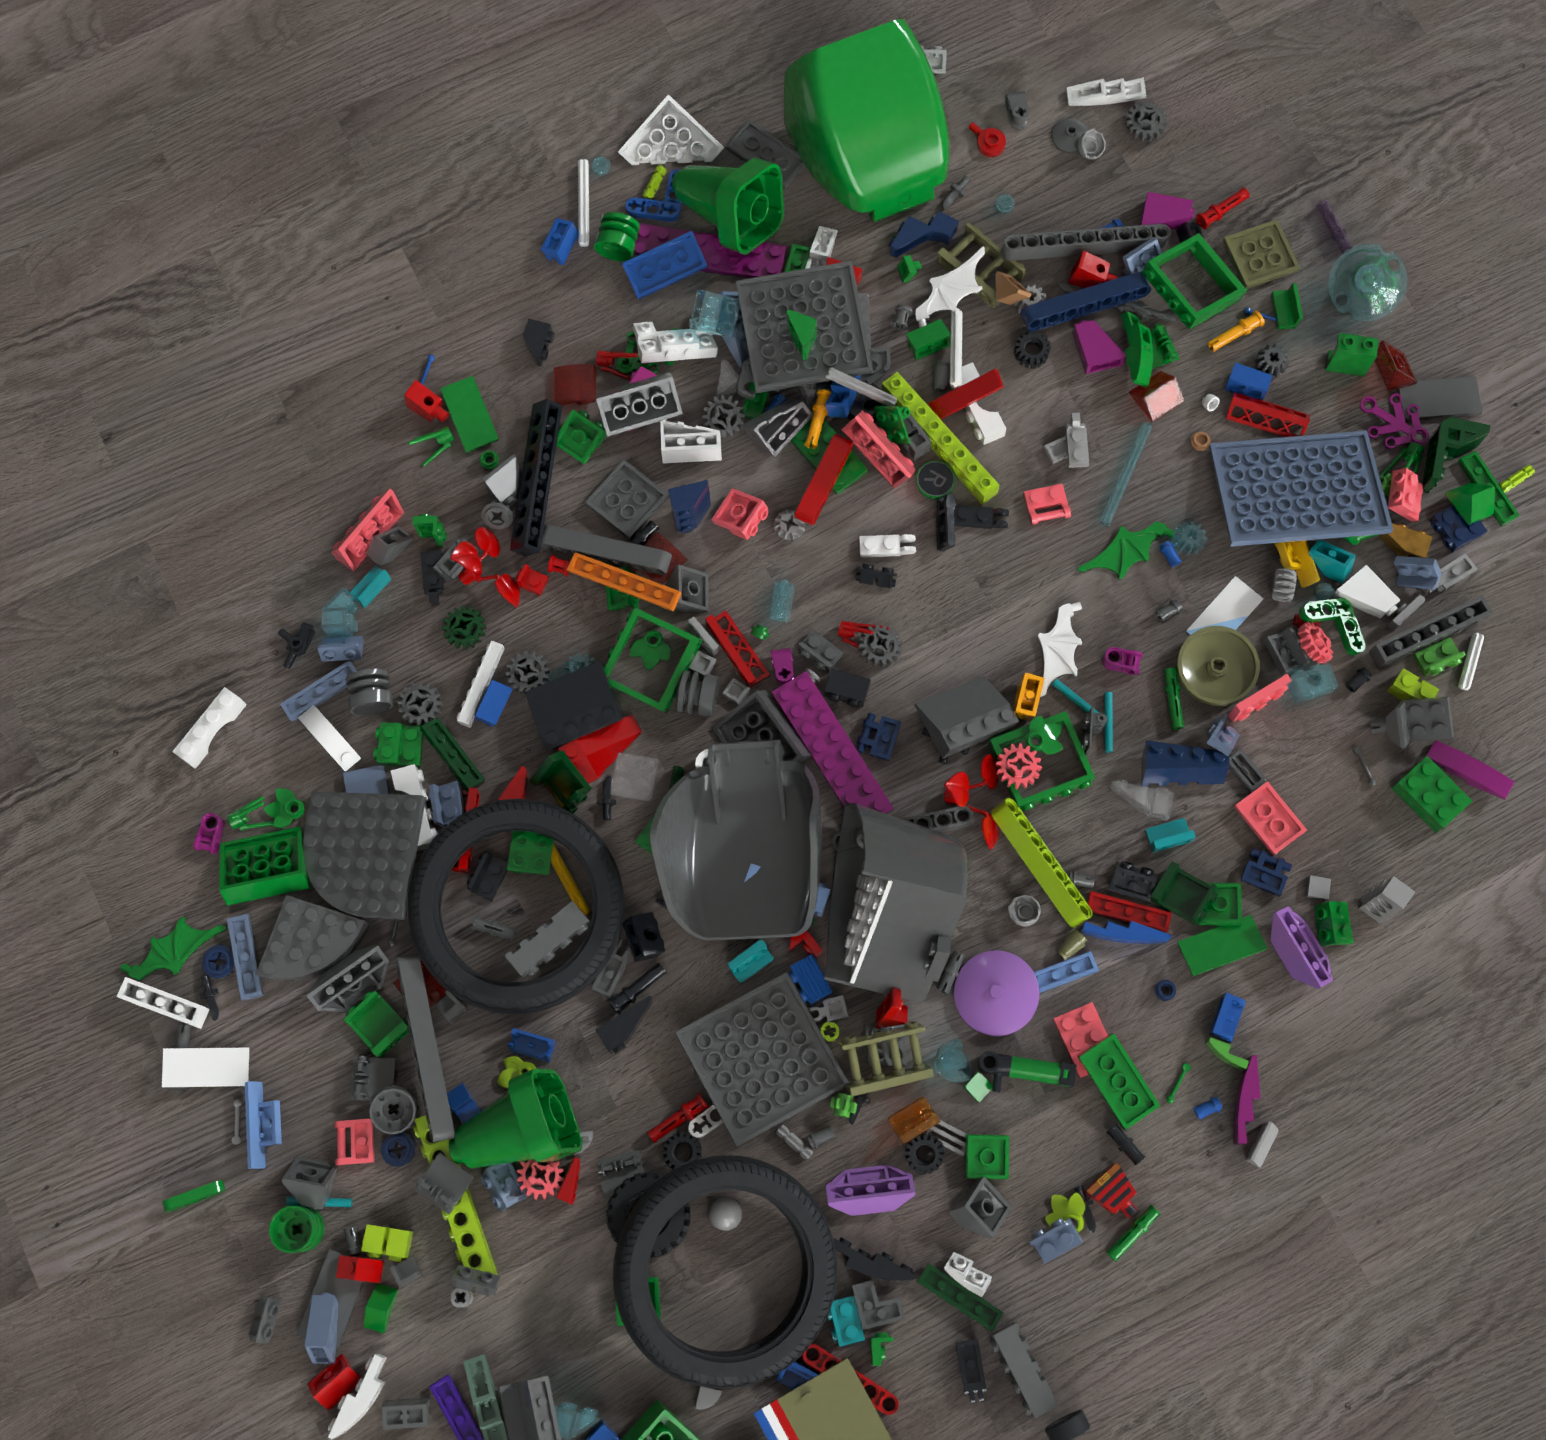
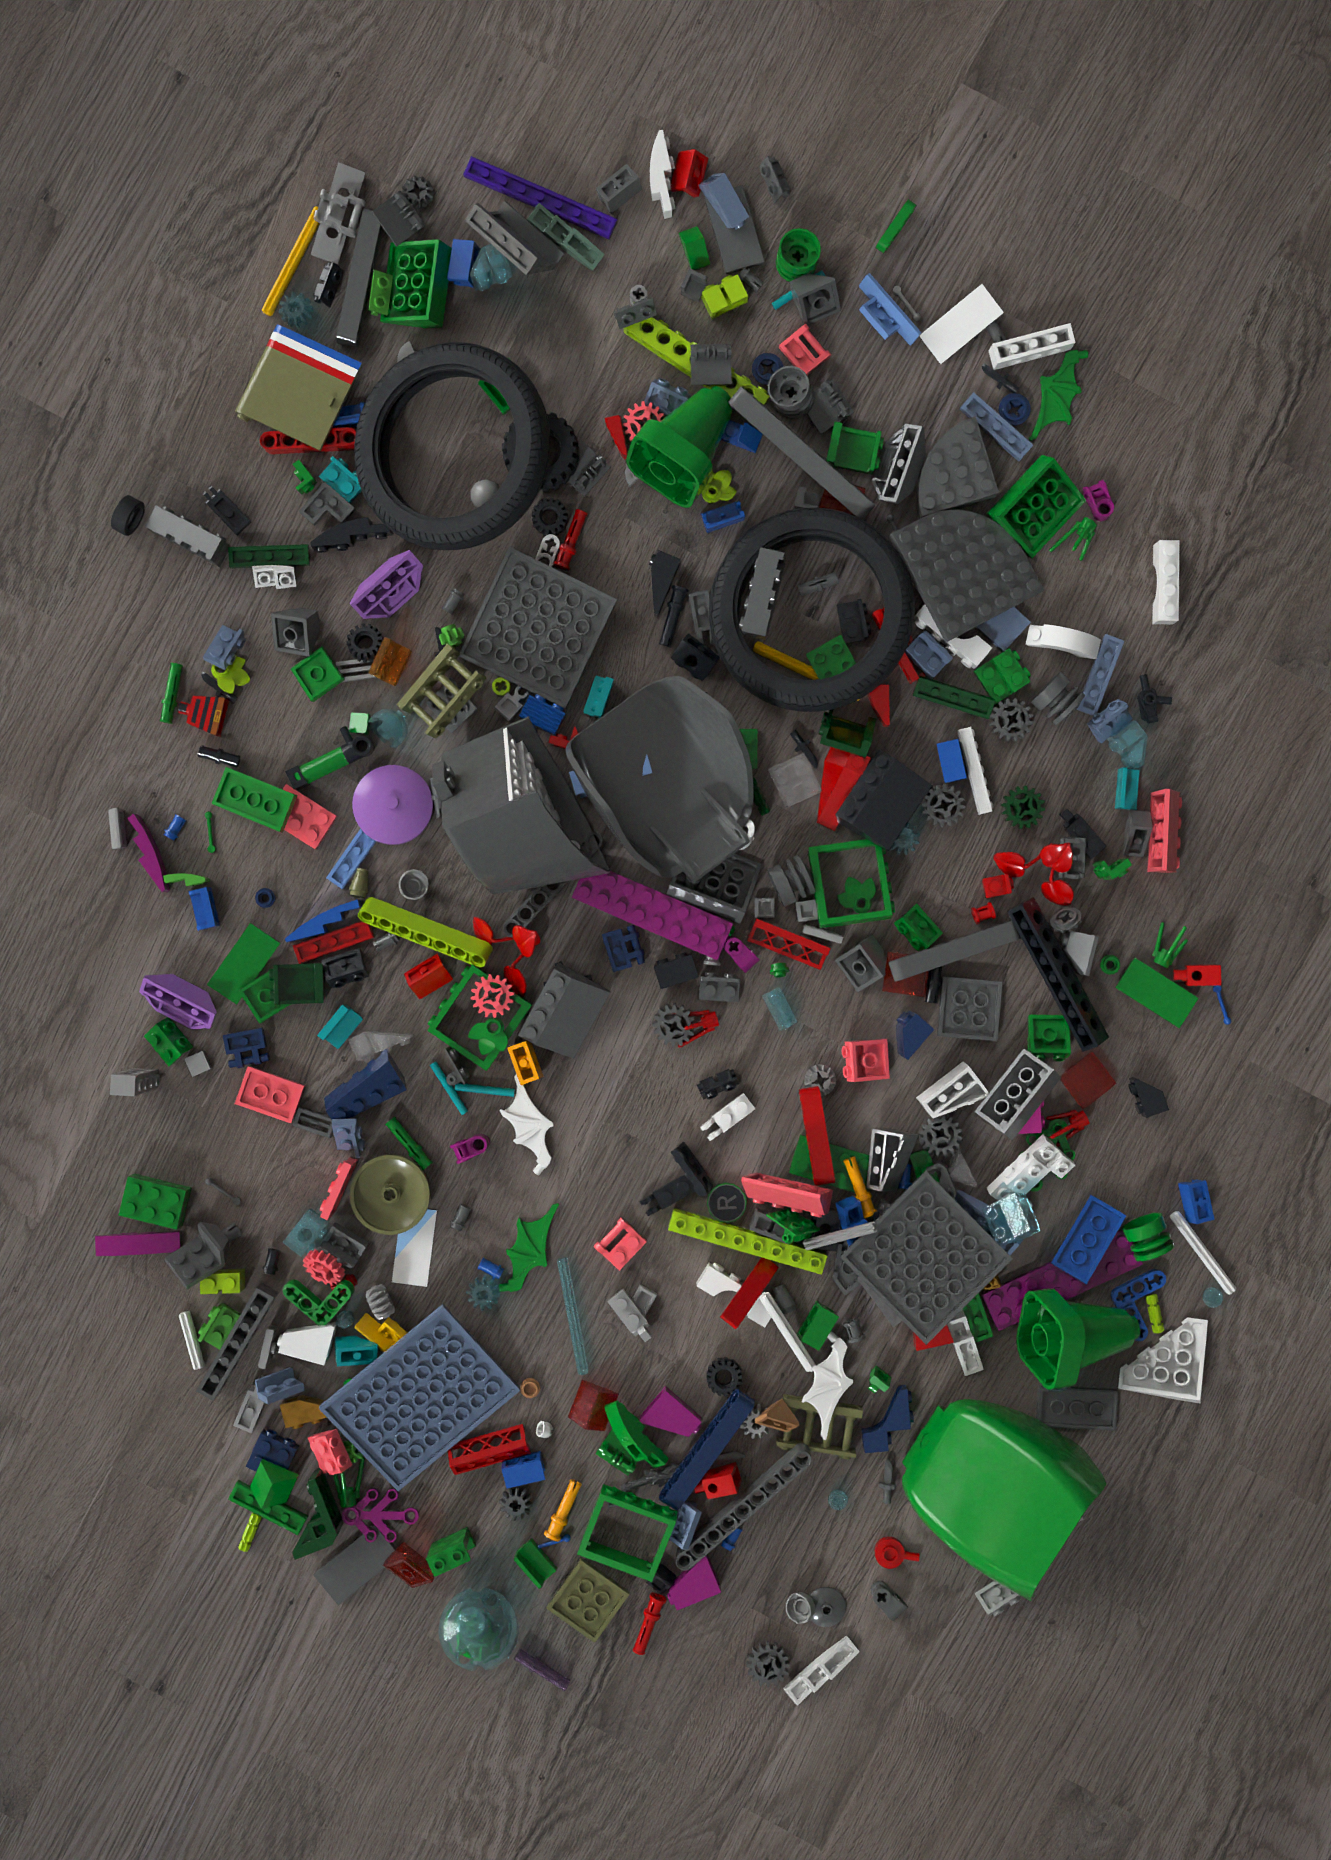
camera: 145 degrees right, 15 degrees up
green plate [264,788,305,828] -> none
red slope [336,1255,384,1283] -> none
orange plate [567,552,682,612] -> none
light grey axle [776,1125,813,1160] -> none
green slope [786,310,817,361] -> none
red slope [875,988,908,1029] -> none
none -> red panel [404,953,453,999]

